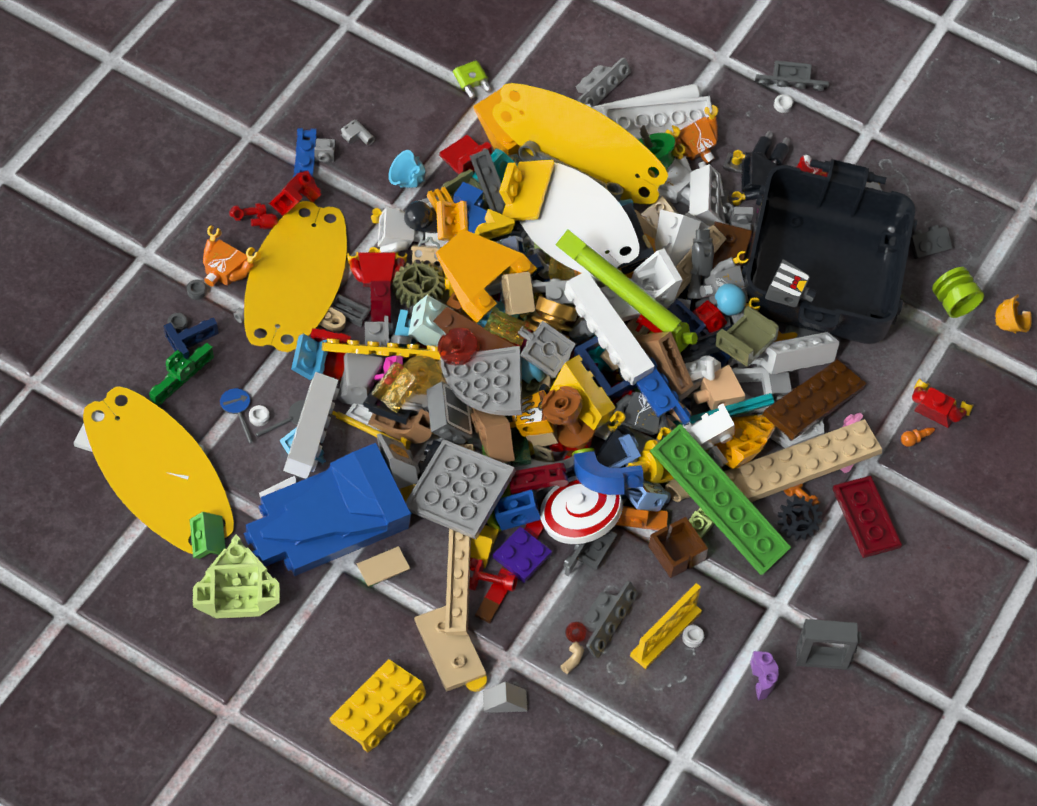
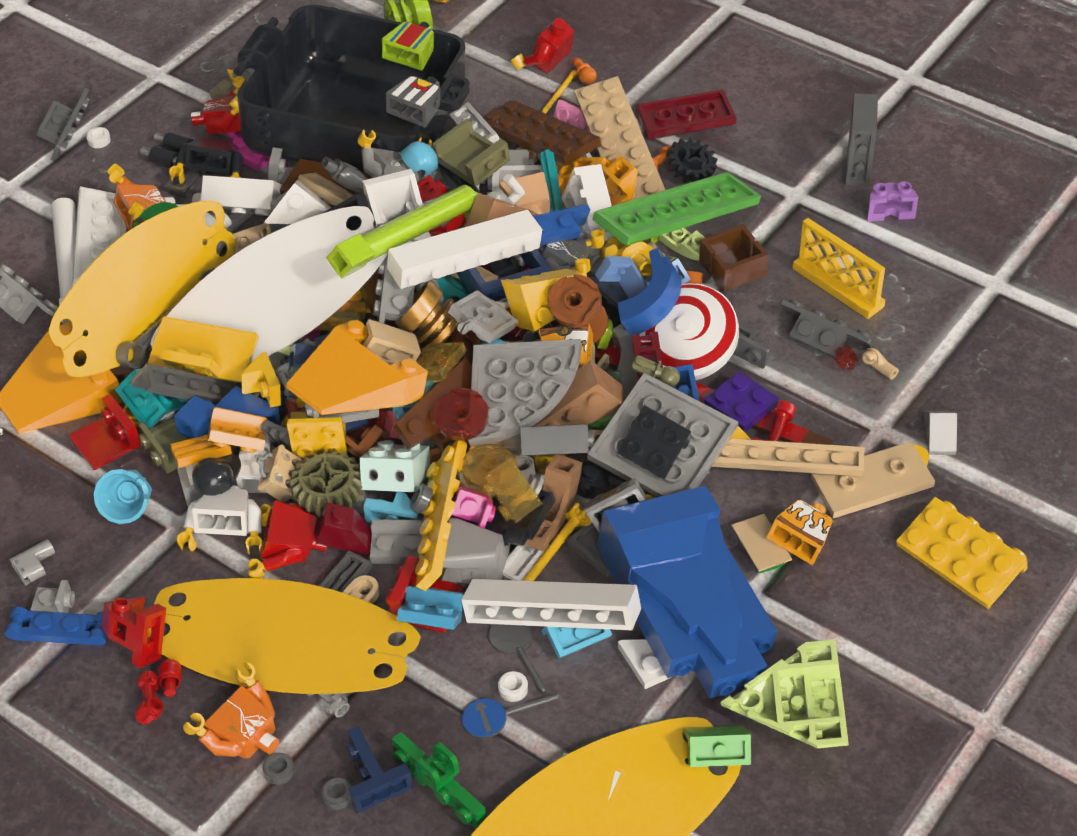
camera: 80 degrees left, 10 degrees down
none -> lime torso [382,22,434,71]
none -> yellow axle [541,70,577,114]
none -> black hinge [617,405,692,480]
none -> olive axle [632,355,680,387]
none -> light orange torso [766,500,833,566]

